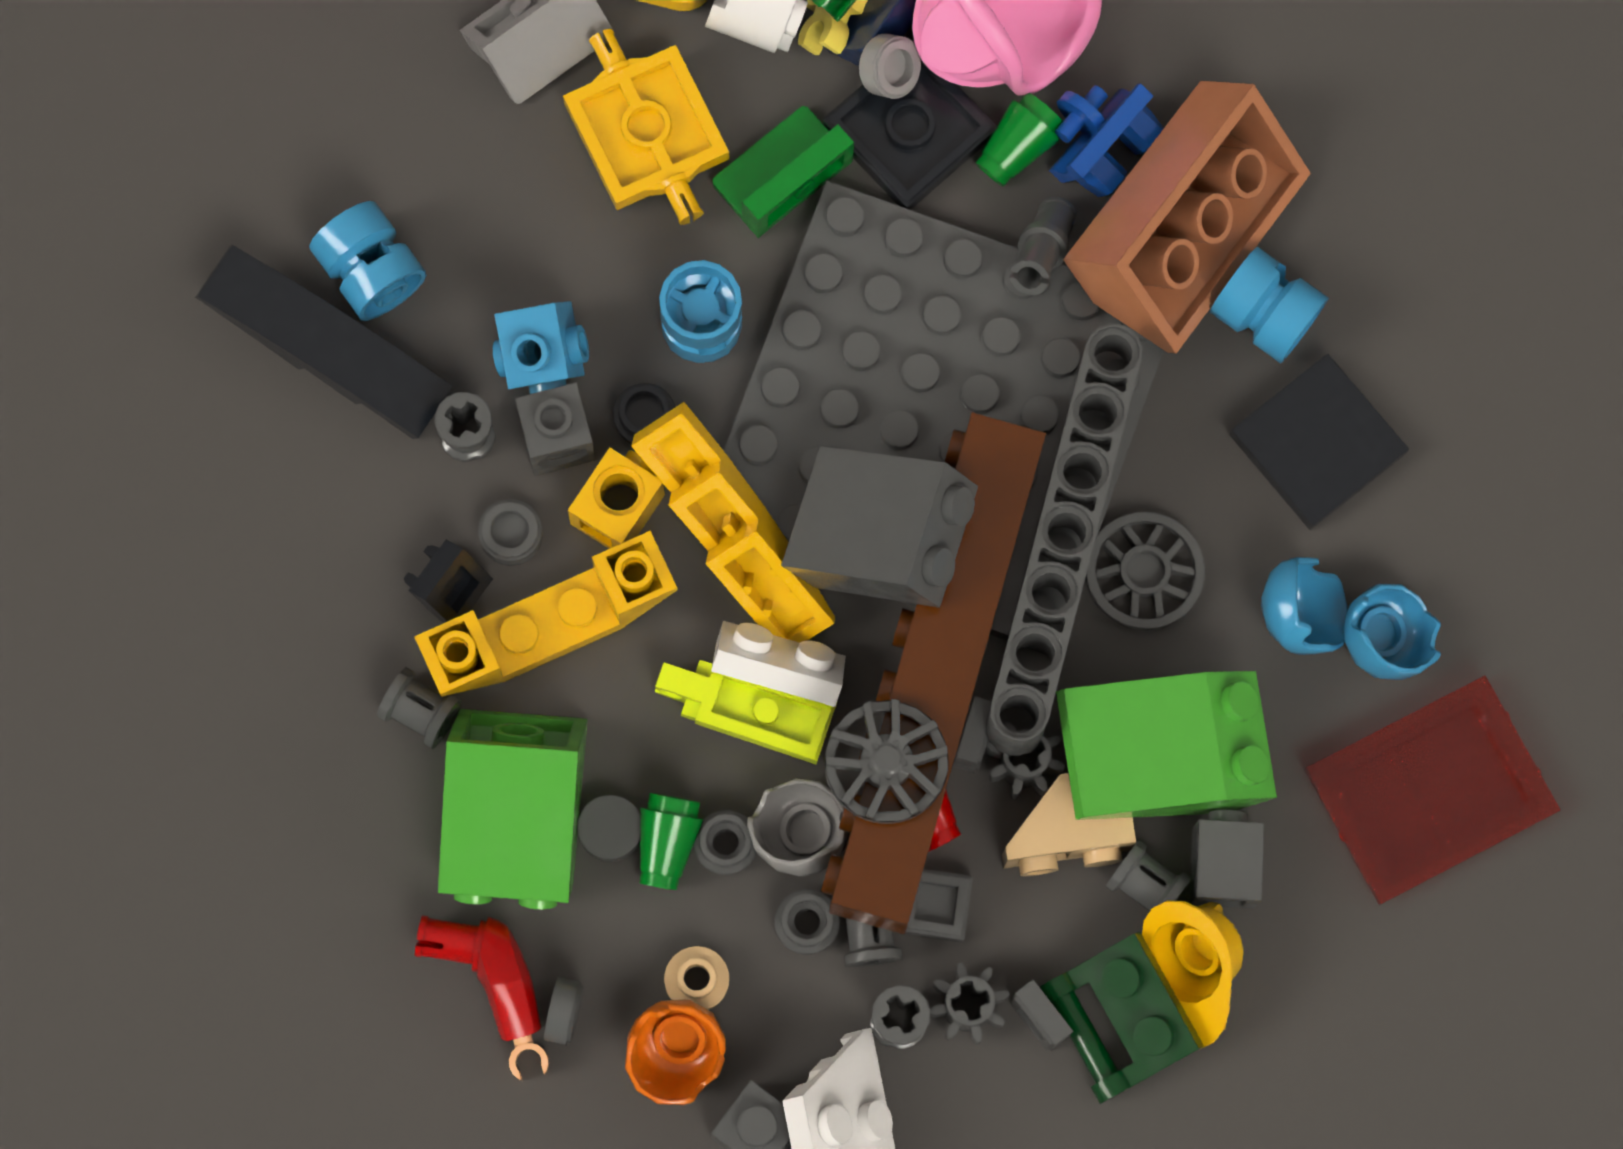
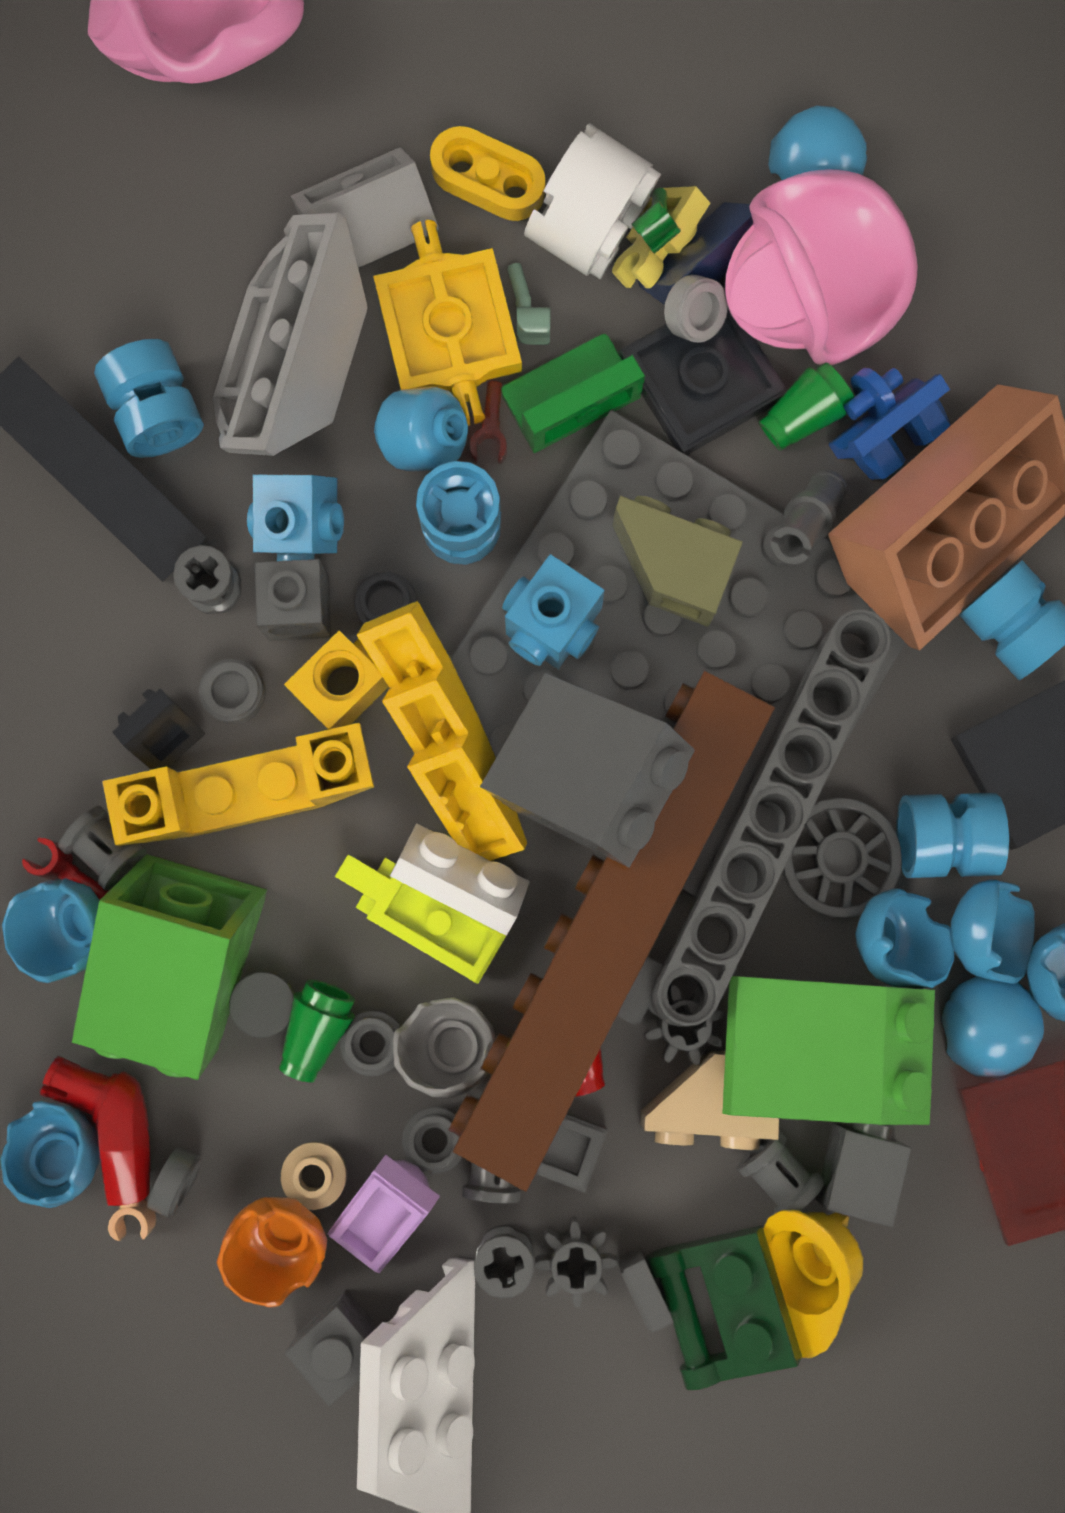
camera: 15 degrees right, 5 degrees up
dark grey wheel [824,699,949,824] -> none
none -> dark azure hair [0,1101,100,1208]
none -> dark azure hair [2,878,99,983]
none -> red hand [22,838,110,900]
none -> light grey wedge [213,212,368,456]
none -> lavender tile [327,1155,440,1273]
none -> dark azure head [374,387,468,472]
none -> clear red hand [470,381,508,464]
none -> dark azure brick [502,554,605,670]
none -> sand green hand [507,263,550,345]
none -> olive slope [612,495,743,627]
none -> dark azure hair [855,888,954,989]
none -> dark azure wheel [896,793,1009,878]
none -> dark azure hair [941,976,1044,1078]

